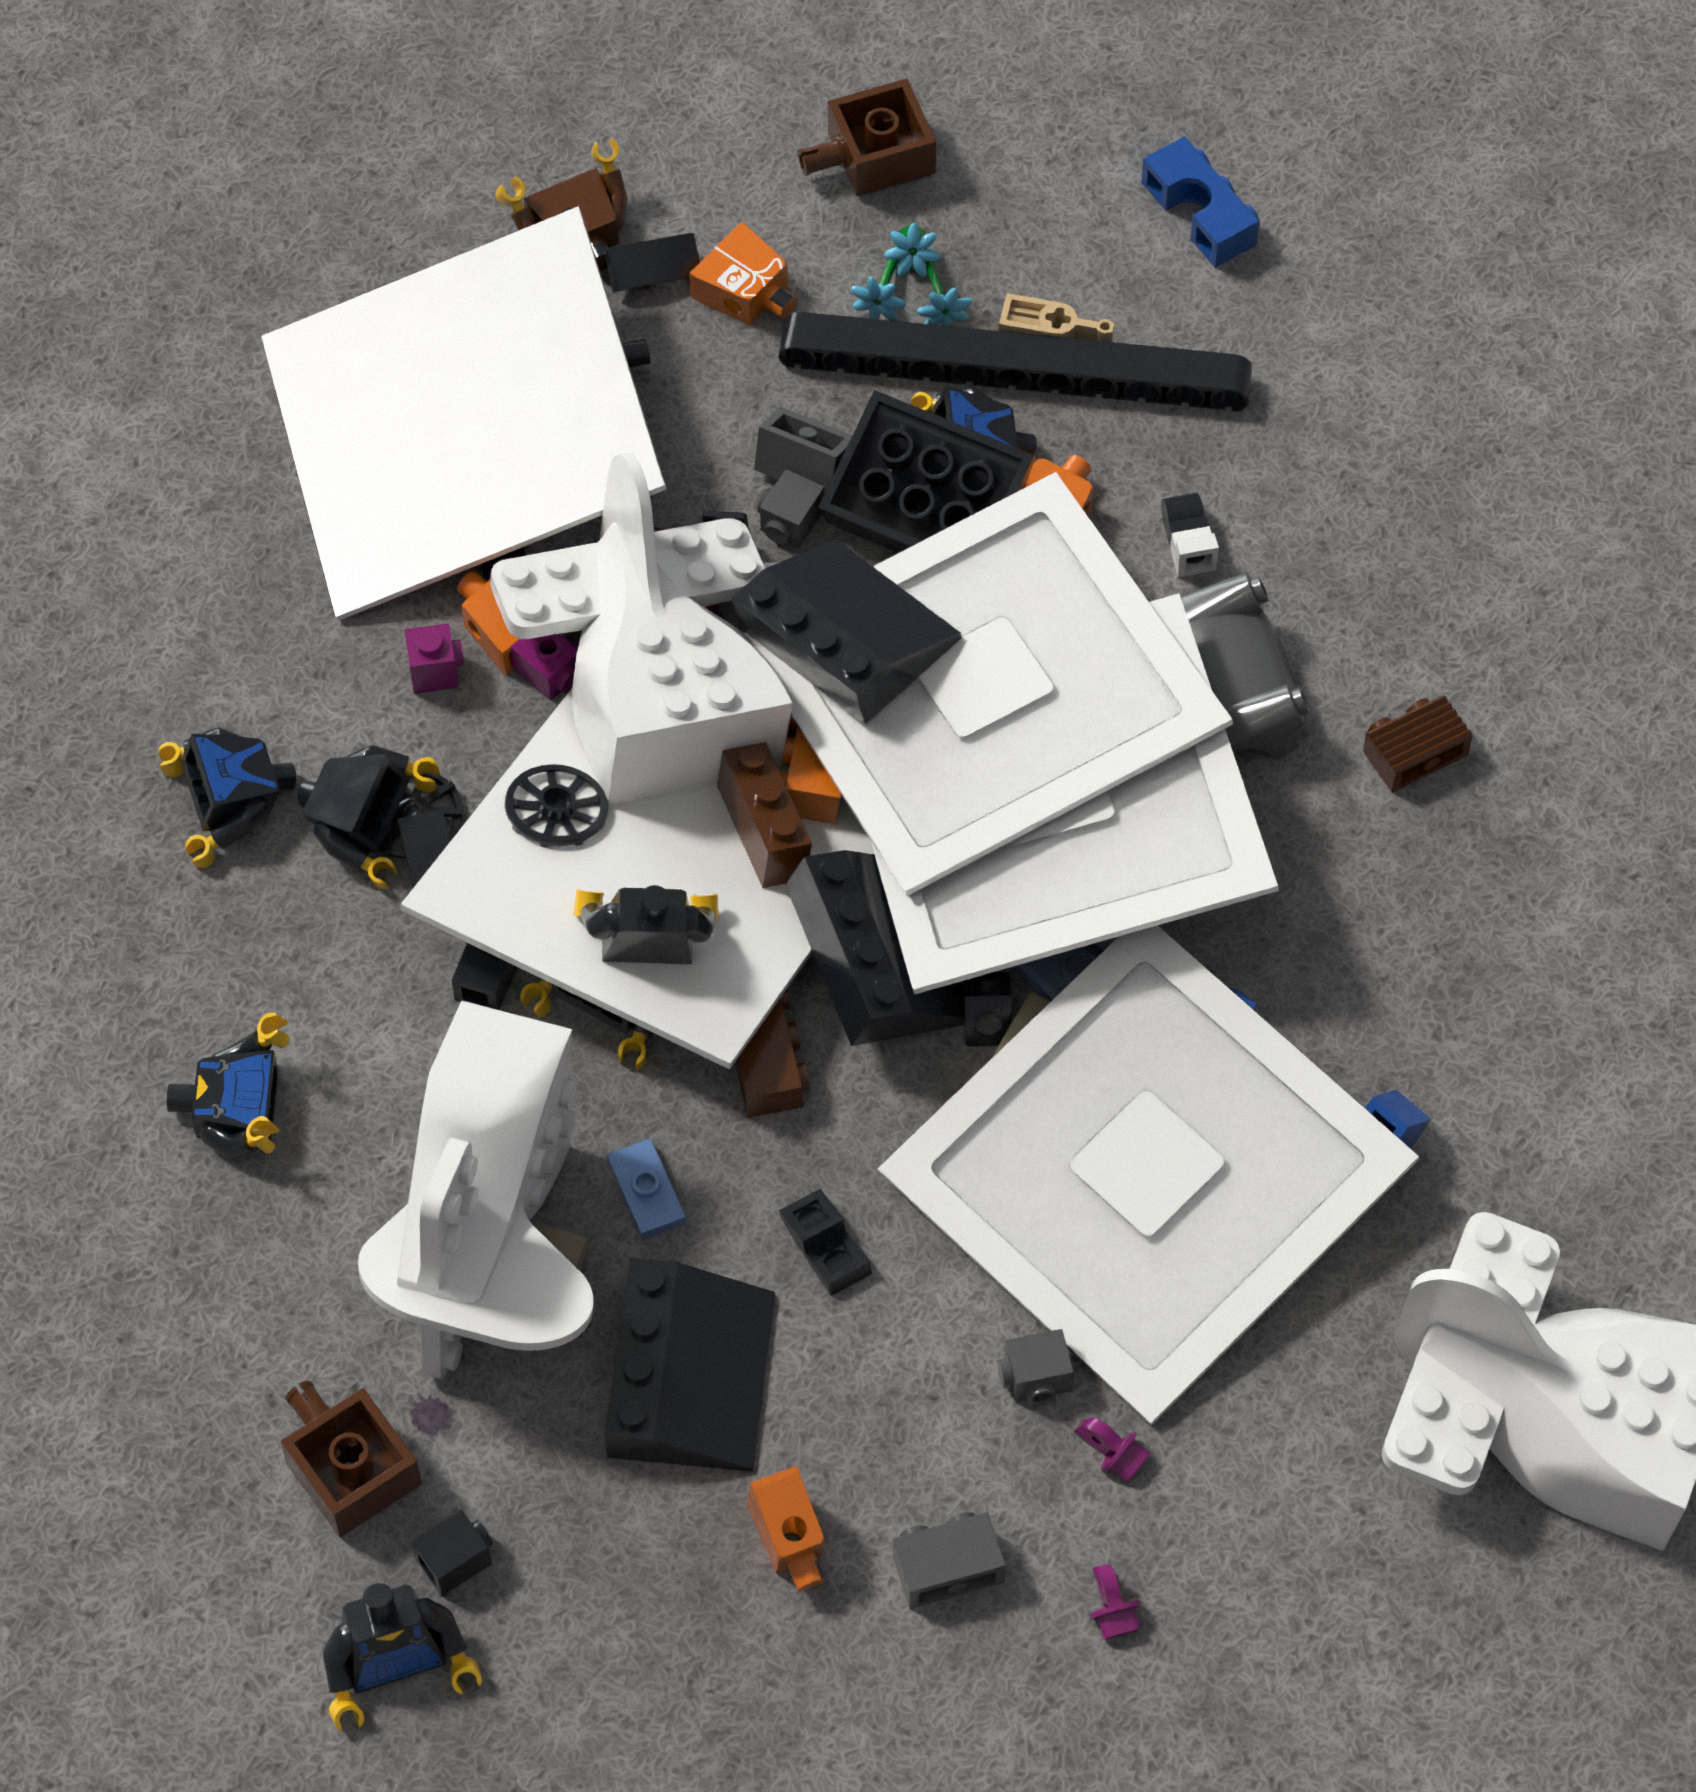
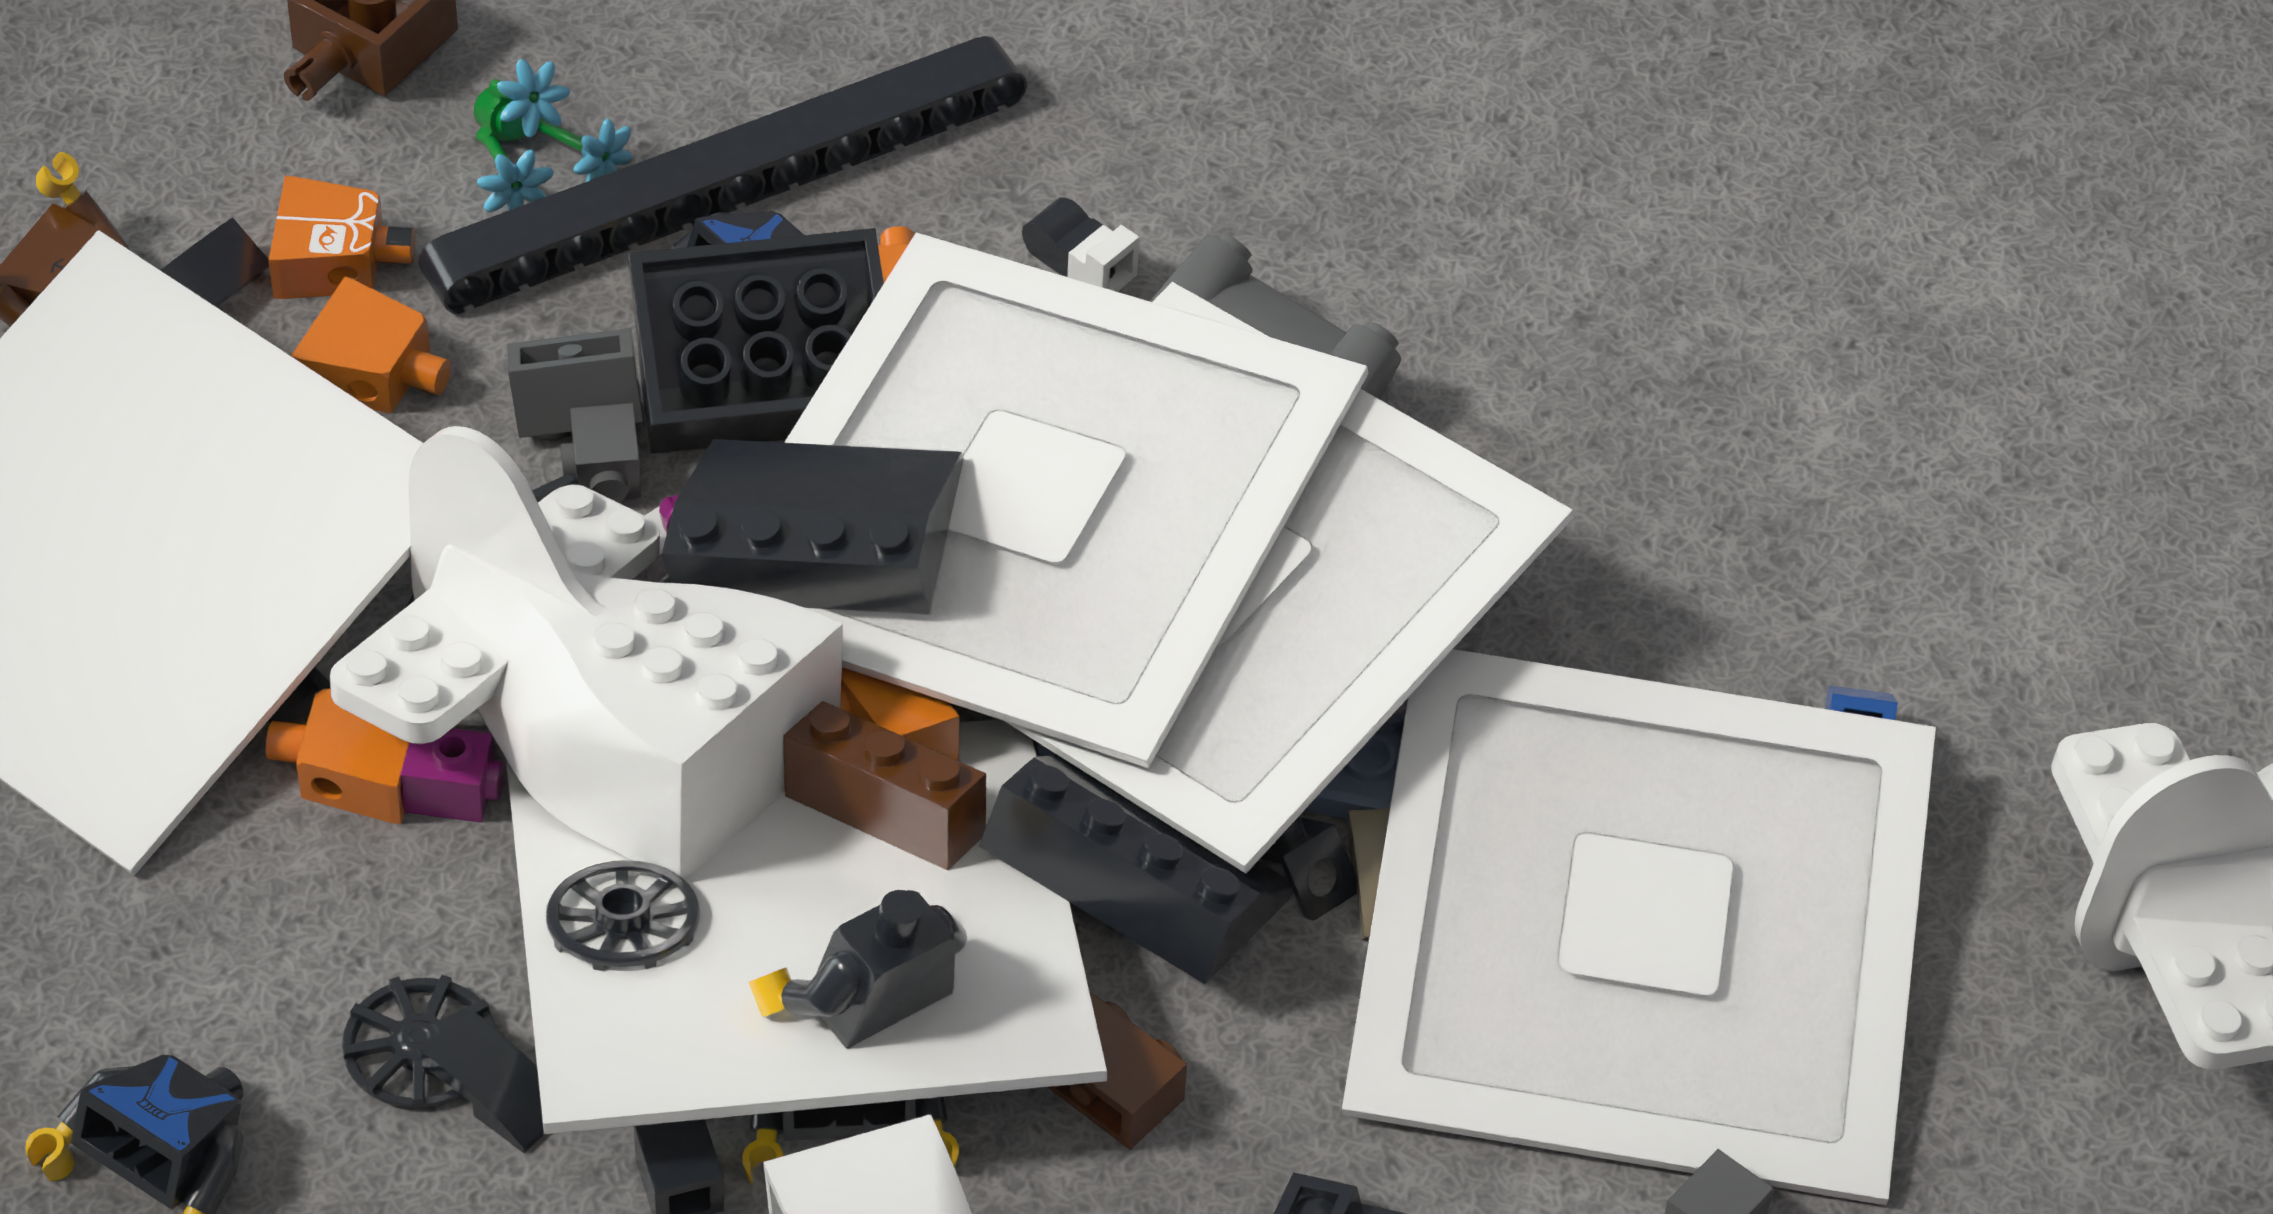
camera: 40 degrees left, 10 degrees down
black torso [297,745,440,889] -> none
magenta brick [404,623,464,694] -> none
tan piece [999,293,1114,342] -> none
reddish brown brick [1363,695,1472,793] -> none
none -> orange torso [291,277,451,413]

